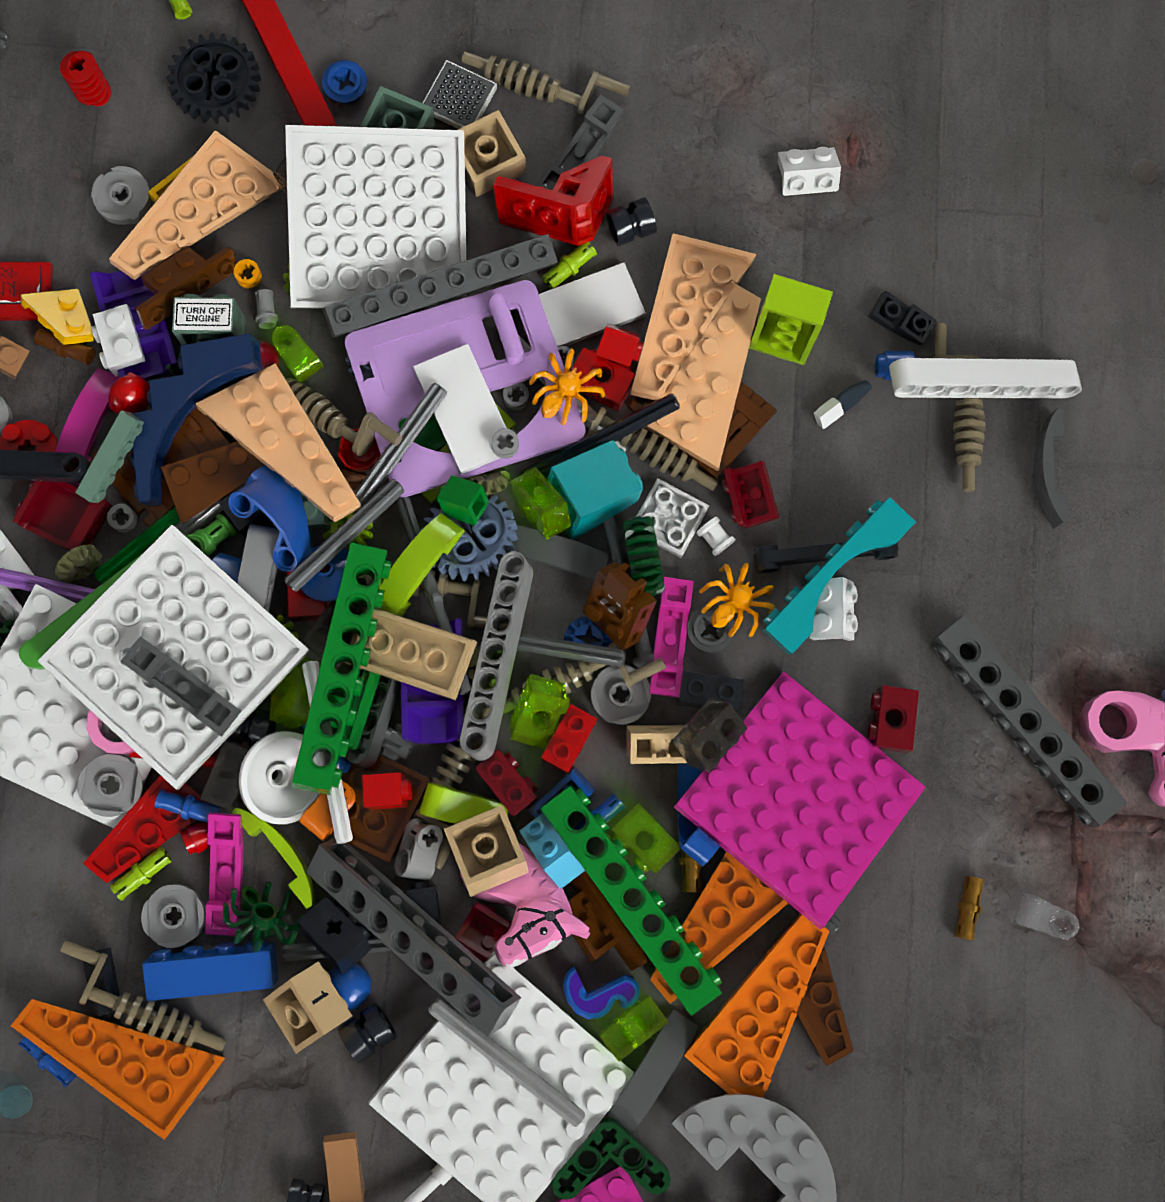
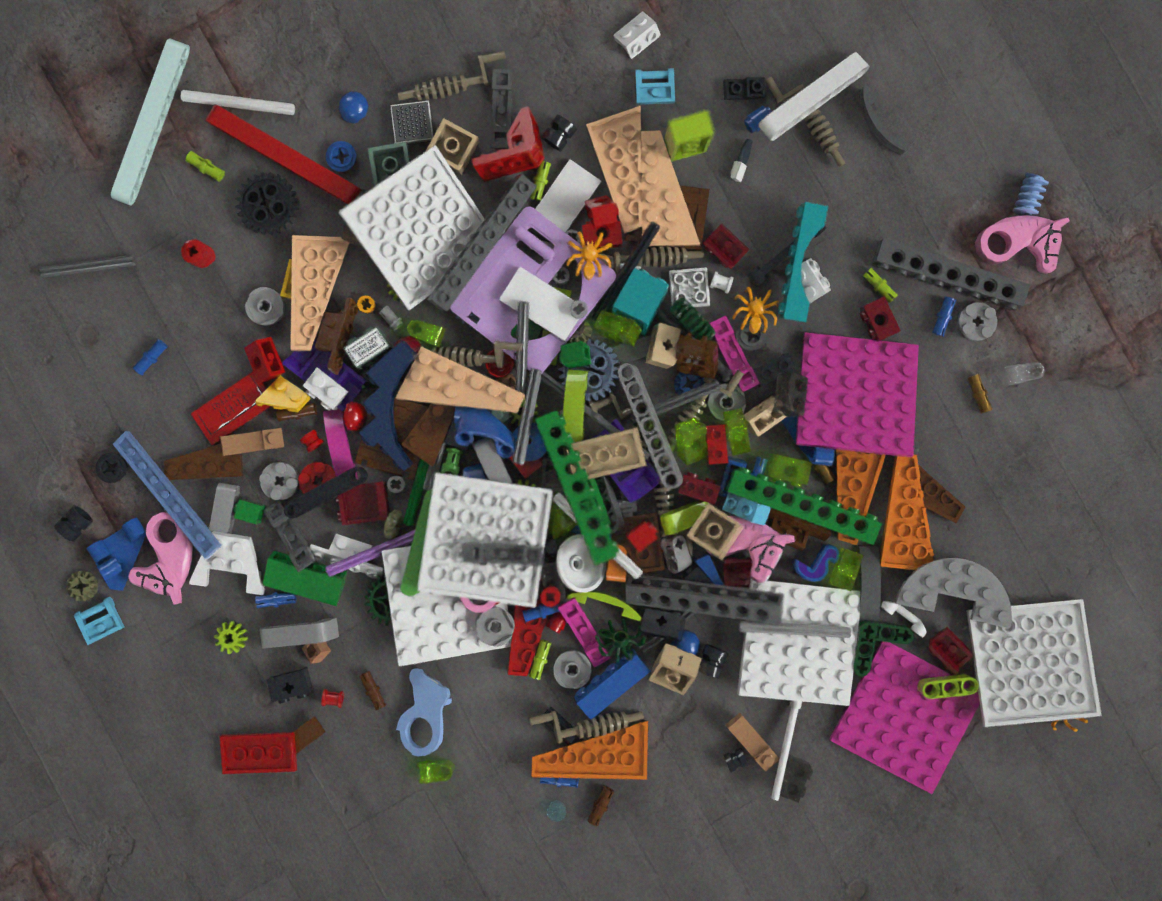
camera: 25 degrees left, 10 degrees up
sand green piece [75,411,144,503] -> none
none -> red brick [244,337,285,383]
none -> red wheel [299,429,324,453]
none -> blue hair [339,91,369,123]
none -> red wheel [541,586,561,607]
none -> reddish brown pin [587,786,615,826]
none -> medium azure plate [635,68,675,105]
none -> tan brick [645,323,681,369]
none -> blue slope [694,553,723,586]
none -> clear neon green brick [722,408,751,456]
none -> lime pin [863,267,898,303]
none -> white bar [880,601,926,638]
none -> blue pin [932,296,957,337]
none -> light grey plate [957,302,997,341]

